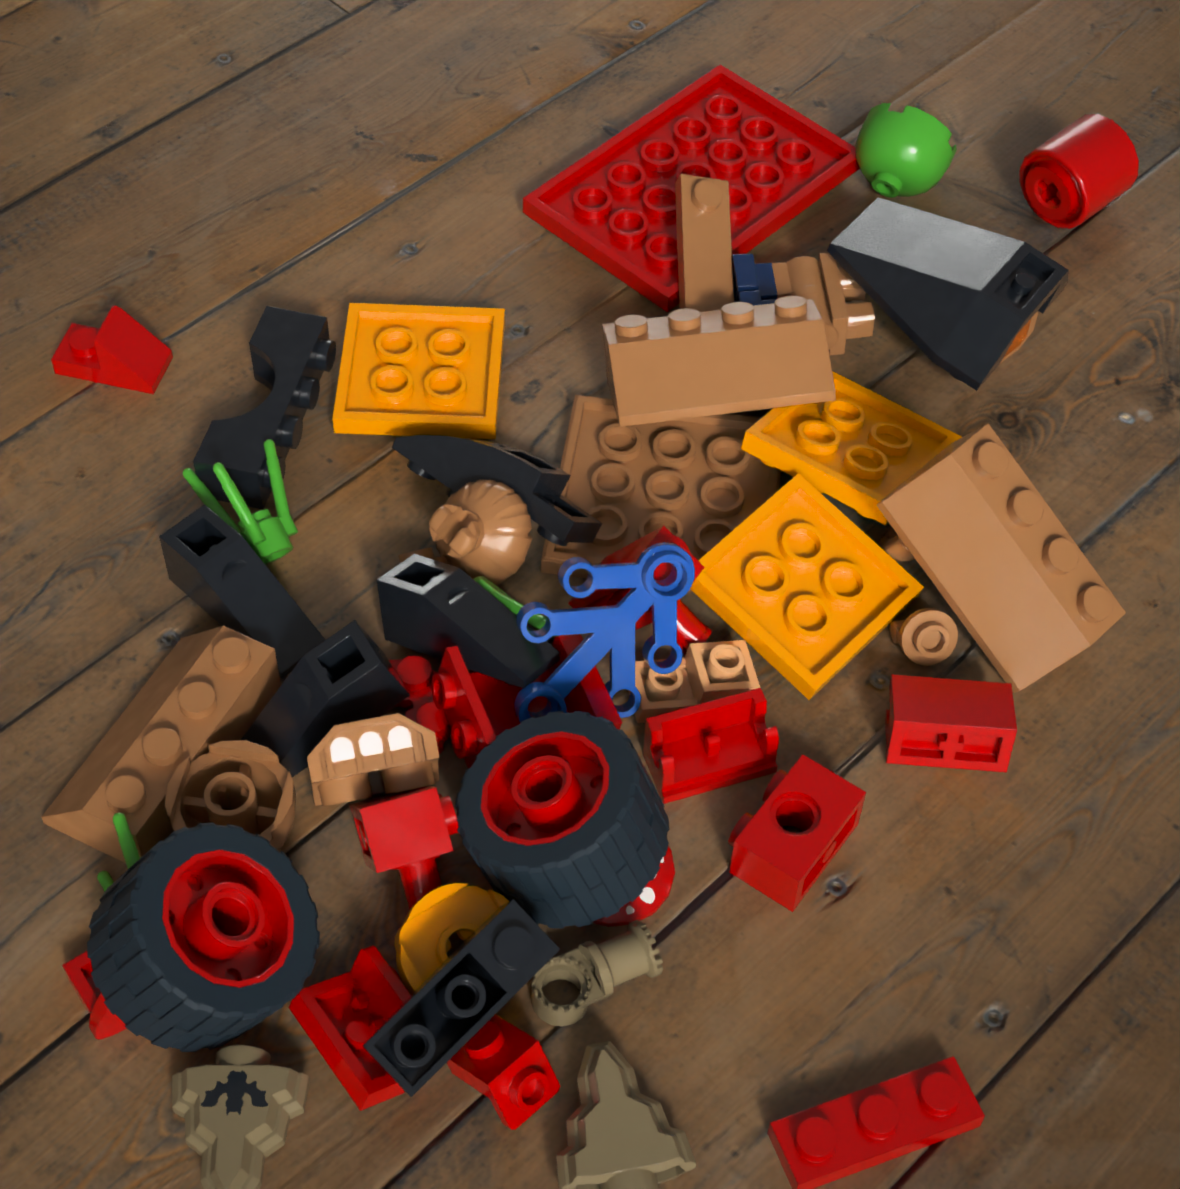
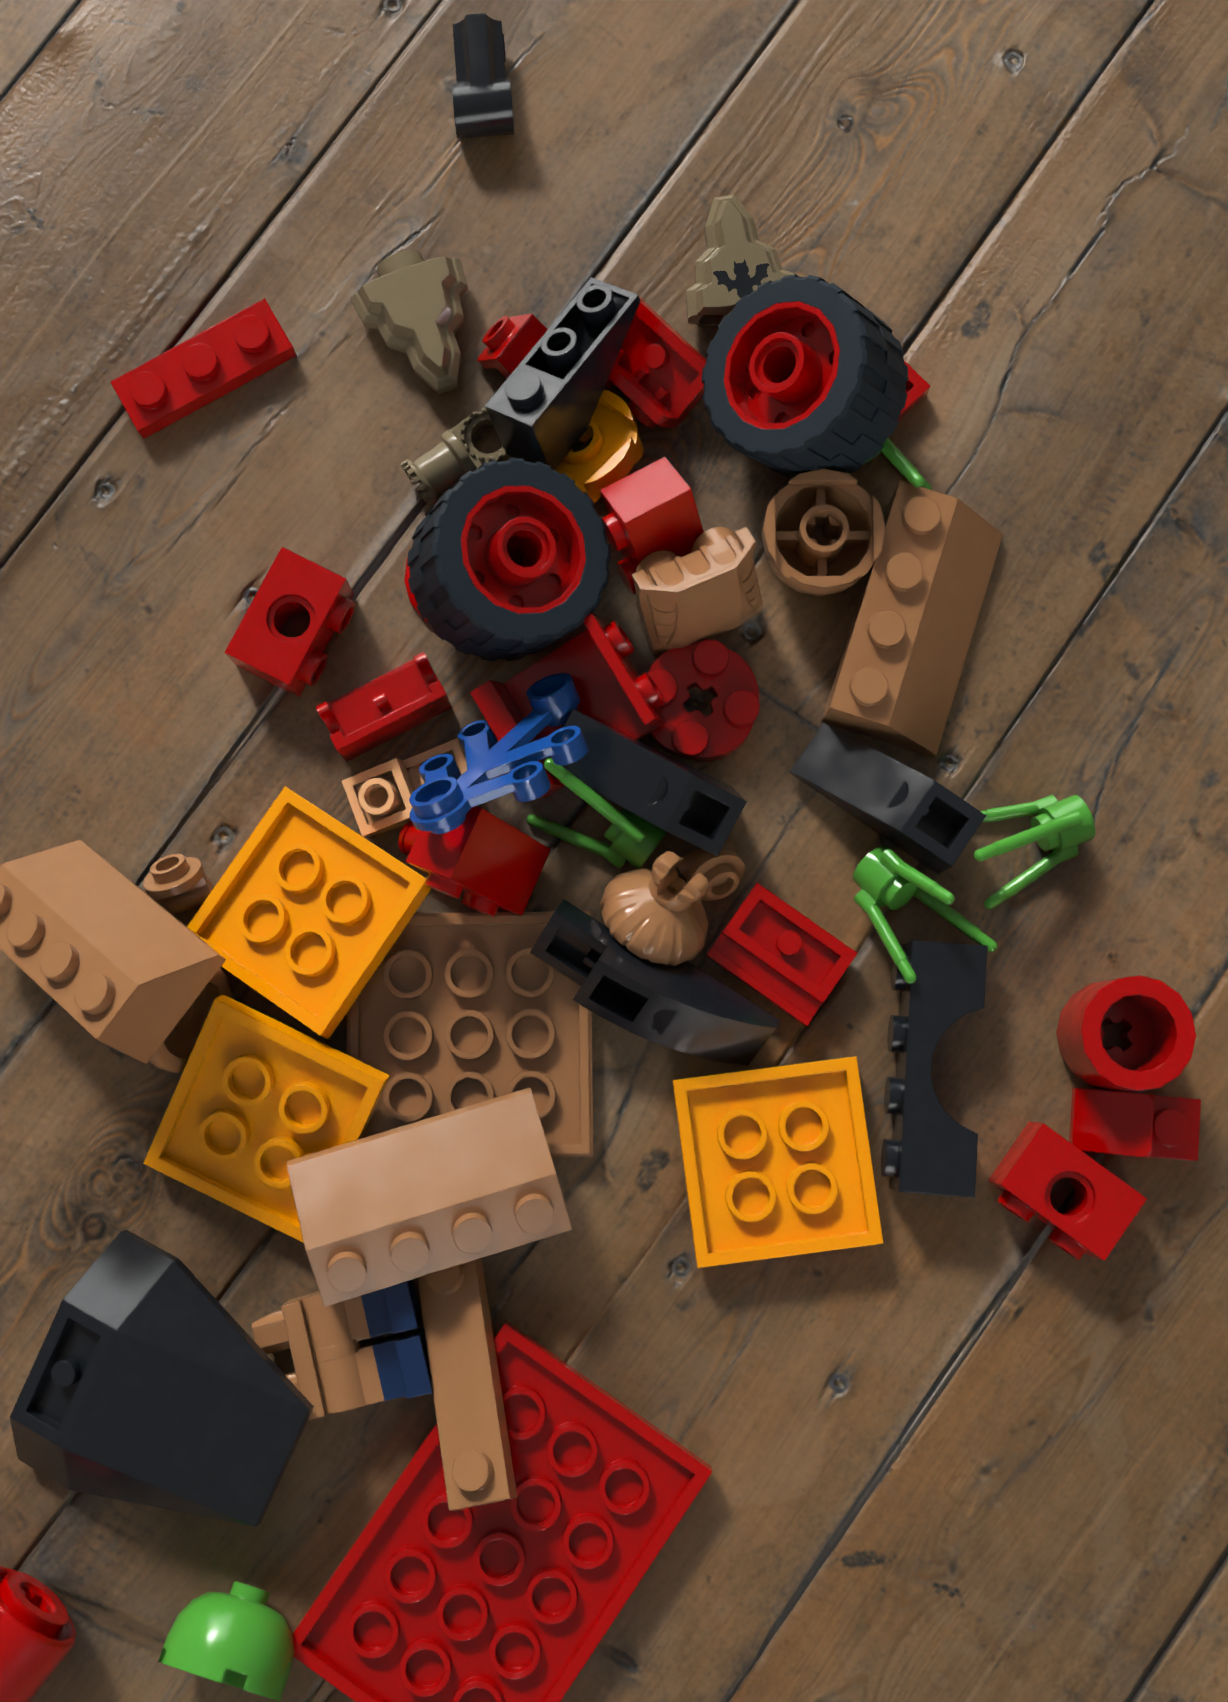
camera: 170 degrees right, 30 degrees up
black slope [241,620,410,777] -> none
red hinge [885,674,1017,773] -> none
none -> red plate [705,883,858,1026]
none -> bright green plant [974,795,1096,910]
none -> red brick [988,1121,1147,1261]
none -> red piece [1056,975,1196,1091]

